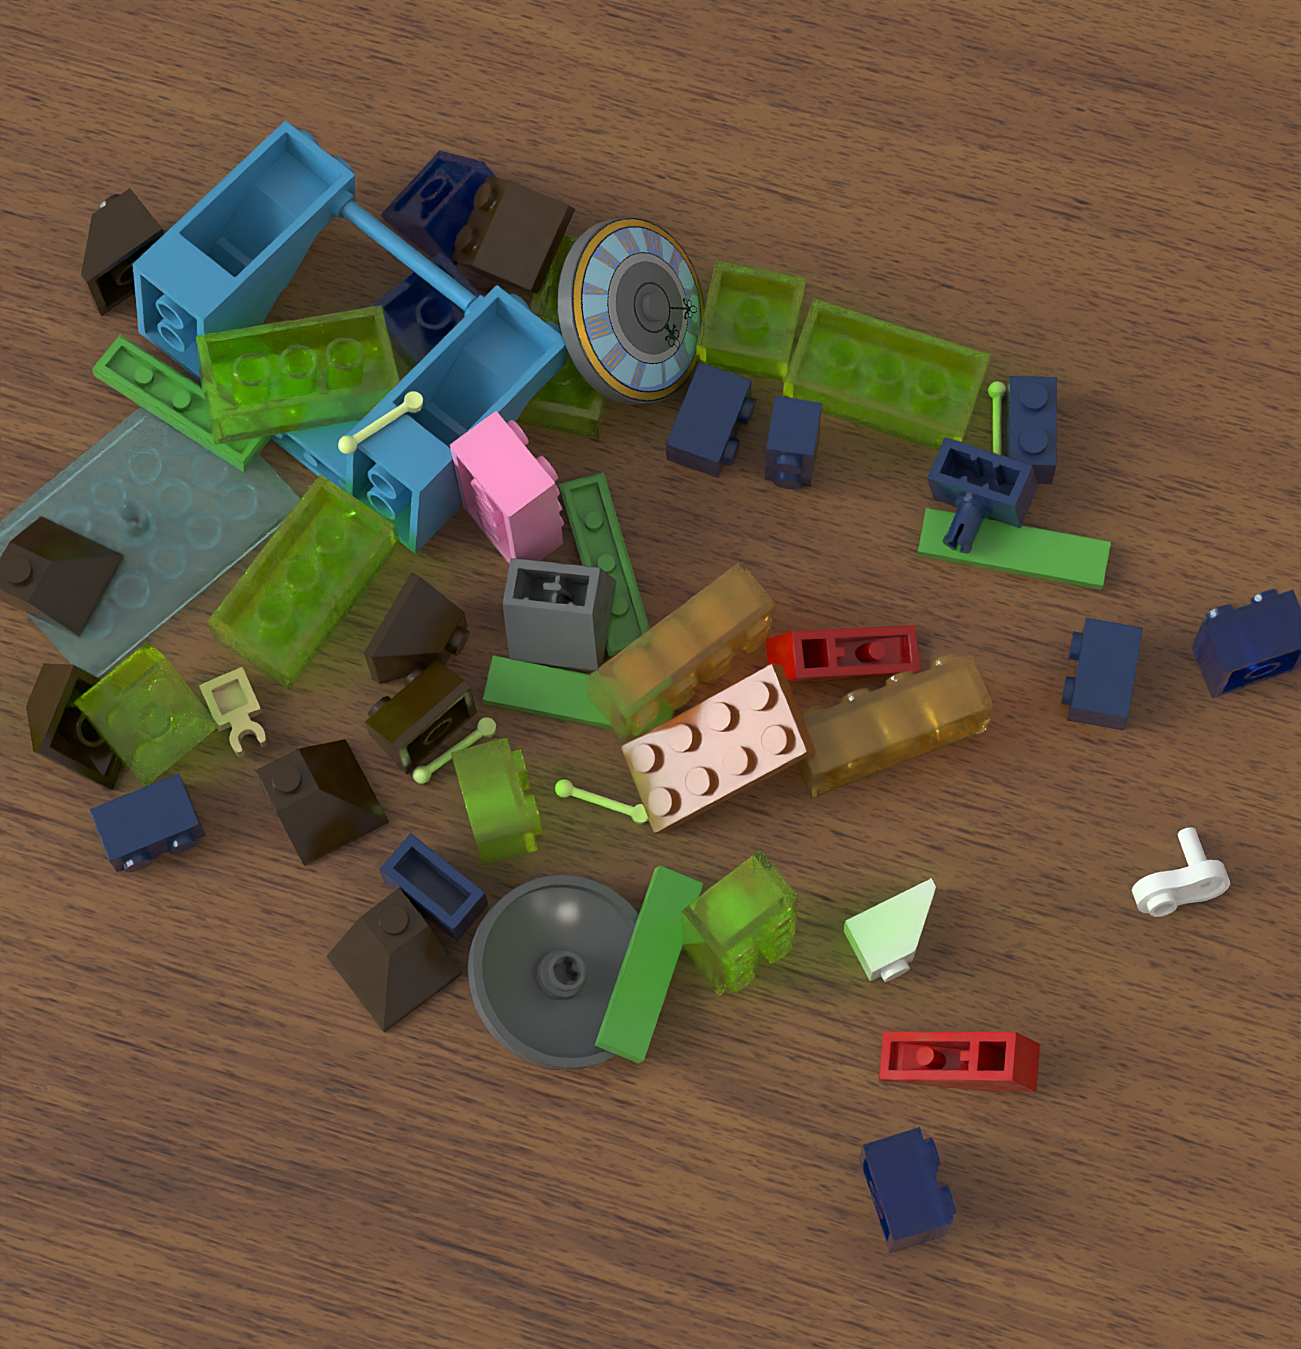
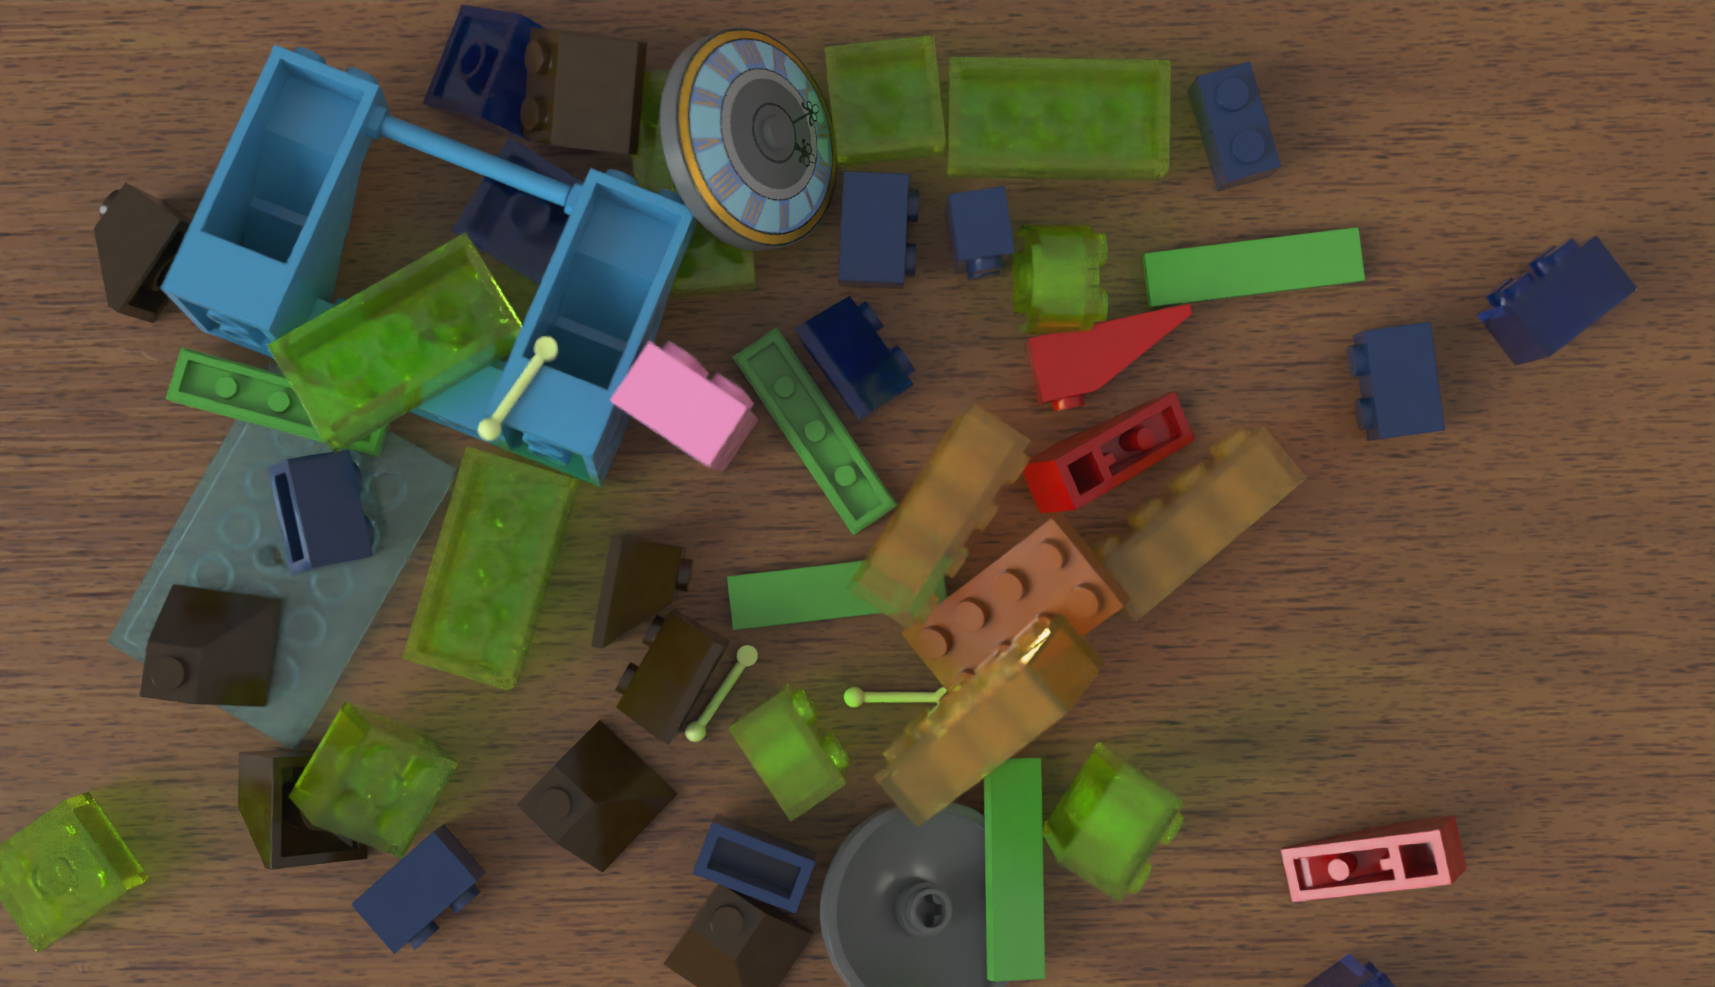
camera: 20 degrees left, 15 degrees up
tan plate [199,667,268,757] -> none
dark grey slope [503,558,617,672] -> none
slope [844,878,936,982] -> none
dark blue brick [927,437,1038,554] -> none
yellowish green hinge [988,381,1006,455] -> none
white piece [1132,827,1231,917] -> none
none -> dark blue piece [268,449,374,575]
none -> clear blue slope [795,296,916,425]
none -> clear yellow brick [873,613,1105,828]
none -> clear neon green brick [1012,224,1108,334]
none -> red slope [1025,303,1192,412]

